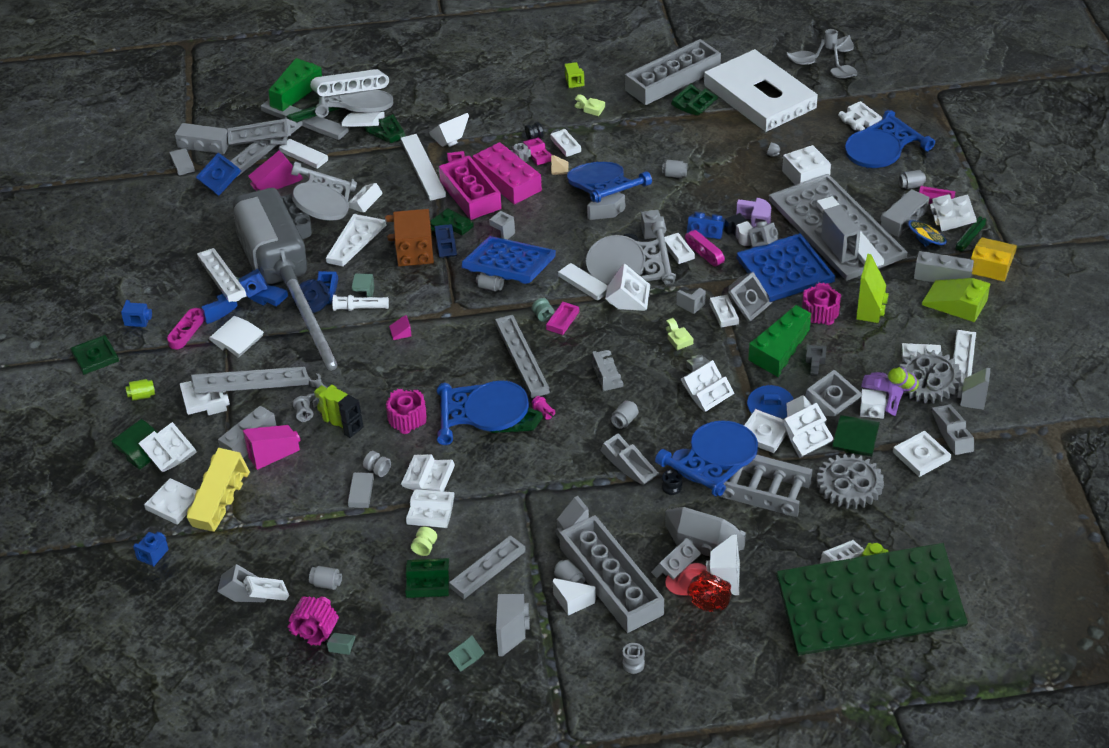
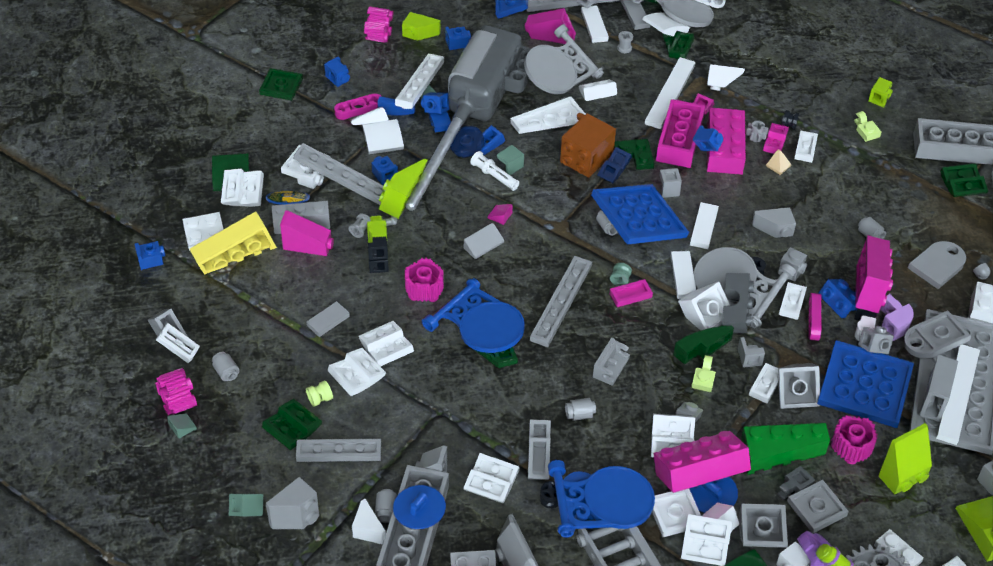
camera: 40 degrees right, 5 degrees up
lime brick [126,379,155,401] -> none
light grey wheel [363,451,391,477] -> none
dark pink pin [532,396,555,420] -> none
blue piece [567,162,652,203] -> none
none -> shield [265,191,310,205]
none -> white slope [350,107,389,125]
none -> dark pink brick [364,6,393,43]
none -> blue brick [371,156,398,185]
none -> lime slope [378,159,428,219]
none -> blue shield [393,485,446,529]
none -> lime slope [402,12,441,41]
none -> blue brick [445,27,471,50]
none -> white slope [463,453,519,503]
none -> light grey slope [464,223,504,259]
none -> light grey bush [617,31,633,54]
none -> dark pink brick [653,431,751,493]
none -> dark green slope [674,325,734,365]
none -> white tile [690,202,719,249]
none -> blue brick [692,126,724,151]
none -> dark grey arch [722,273,754,333]
none -> light grey plate [787,480,849,533]
none -> dark pink brick [855,235,893,313]
none -> light grey tile [904,311,971,359]
none -> light grey tile [908,241,966,289]

